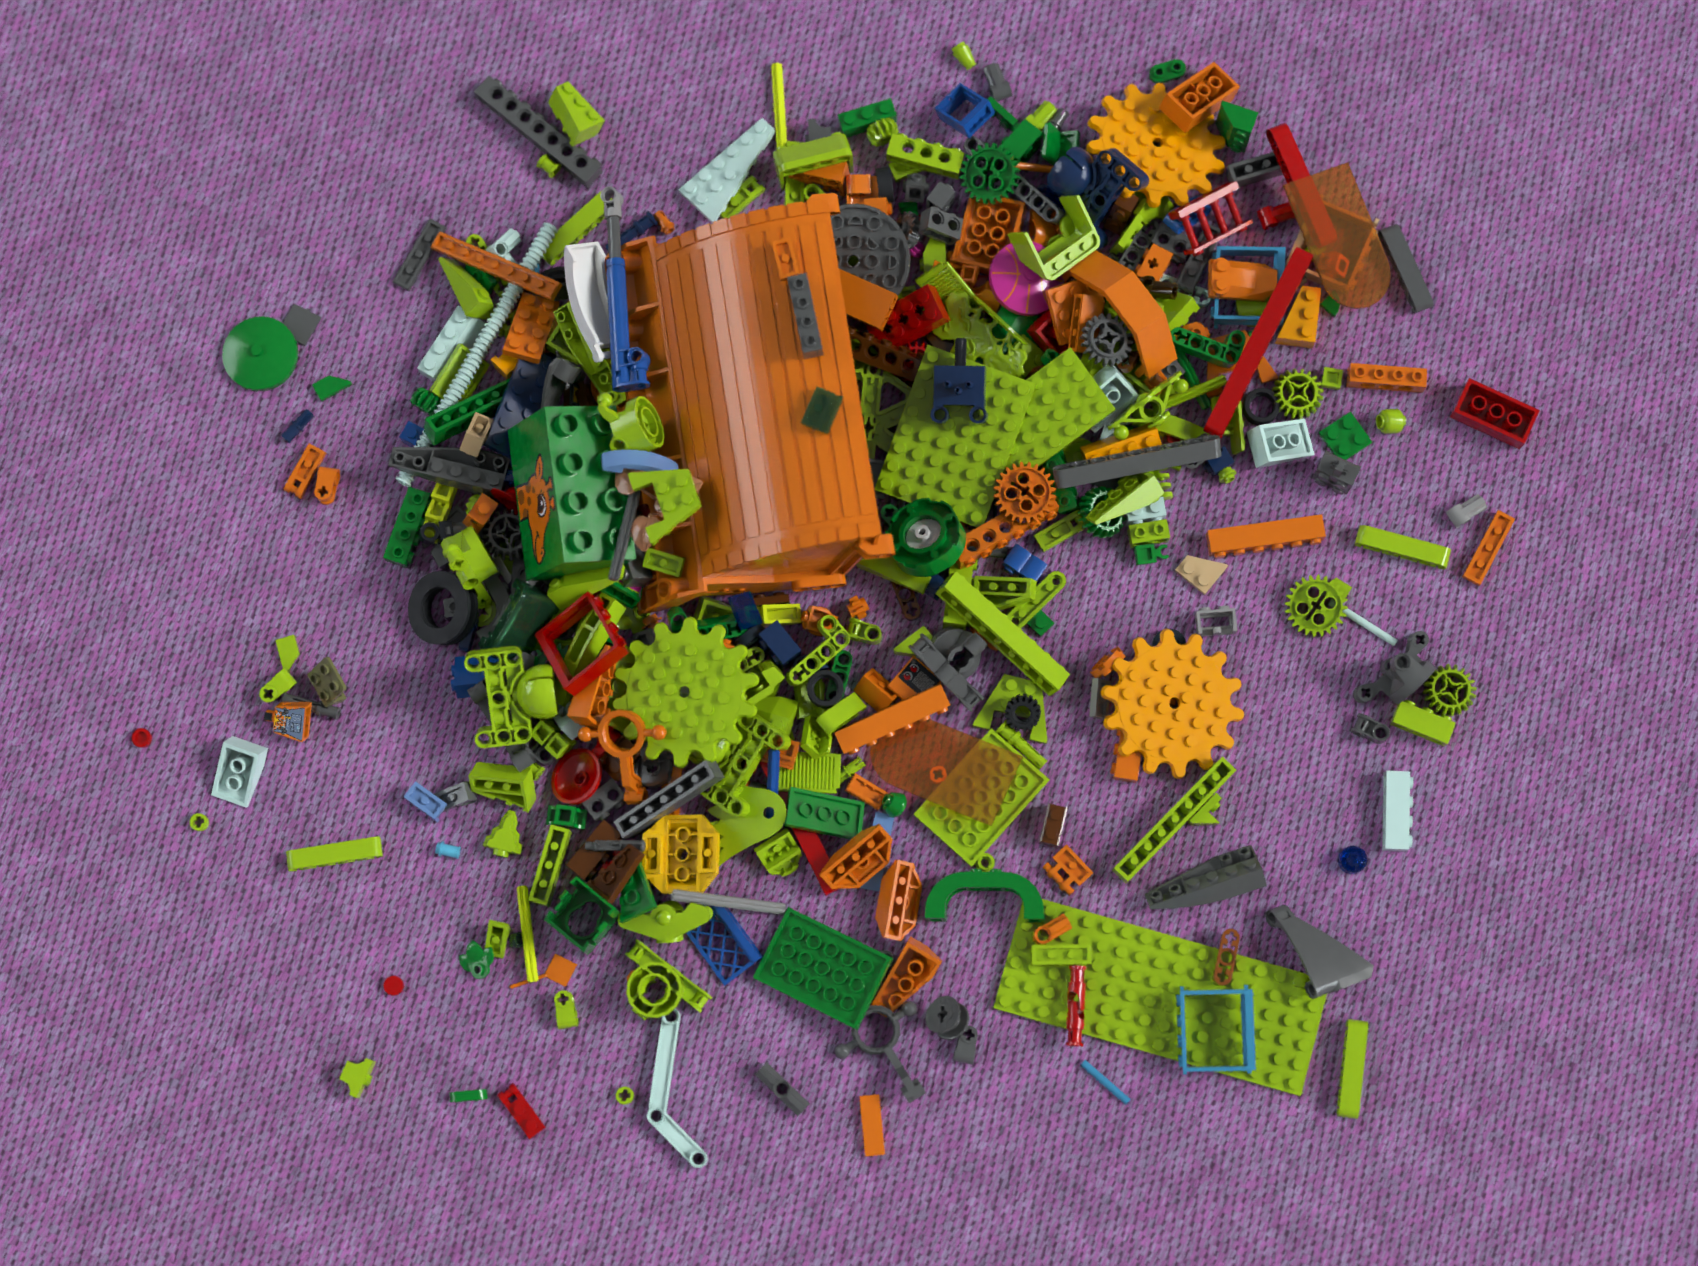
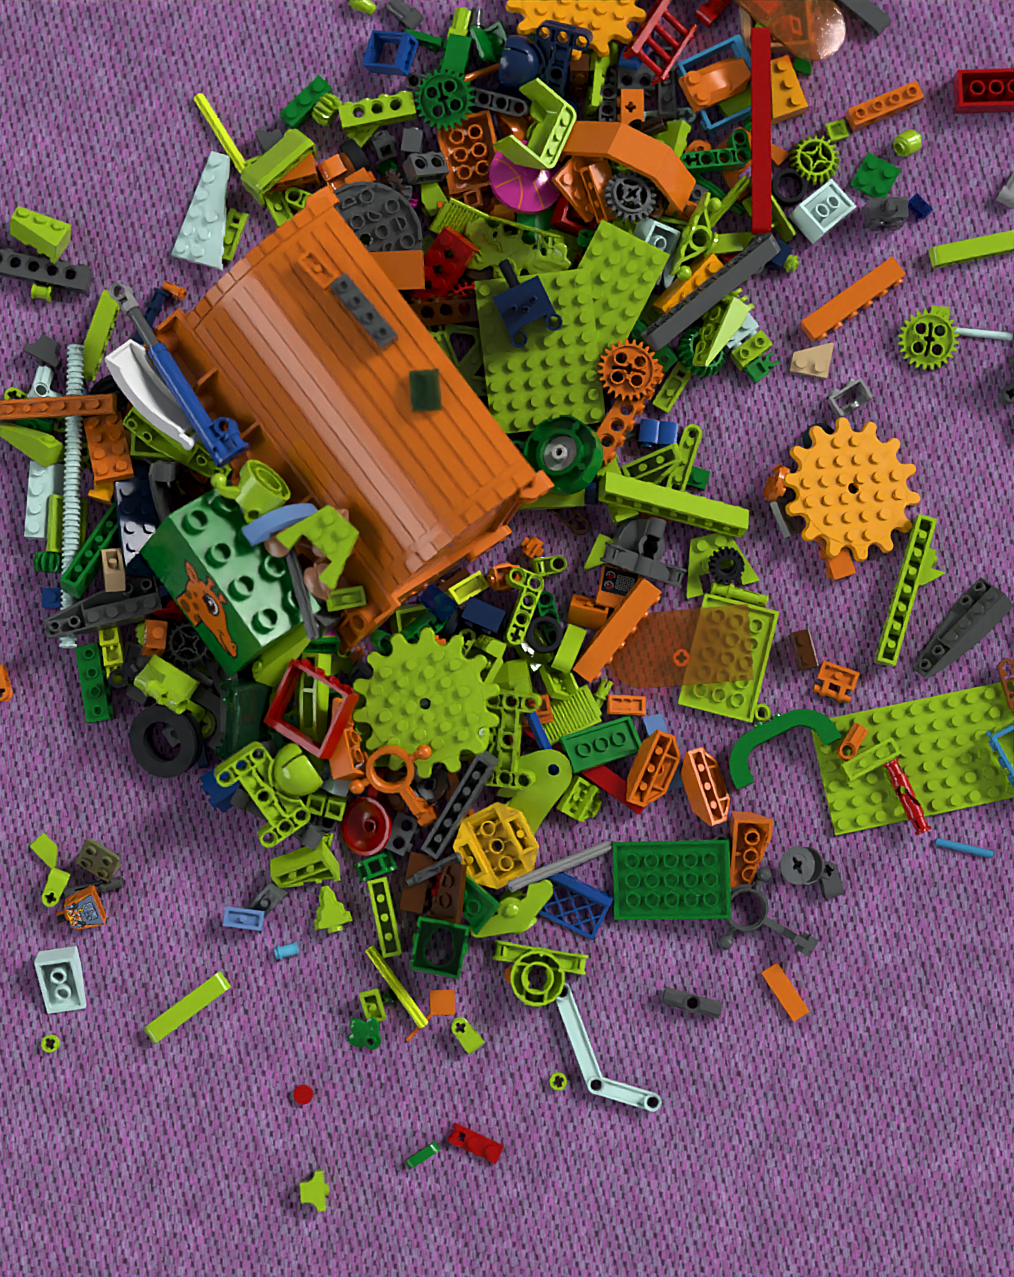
camera: 35 degrees left, 5 degrees up
green cone [882,792,907,818] -> none
none -> dark grey brick [23,334,63,370]
none -> clear blue piece [908,193,933,220]

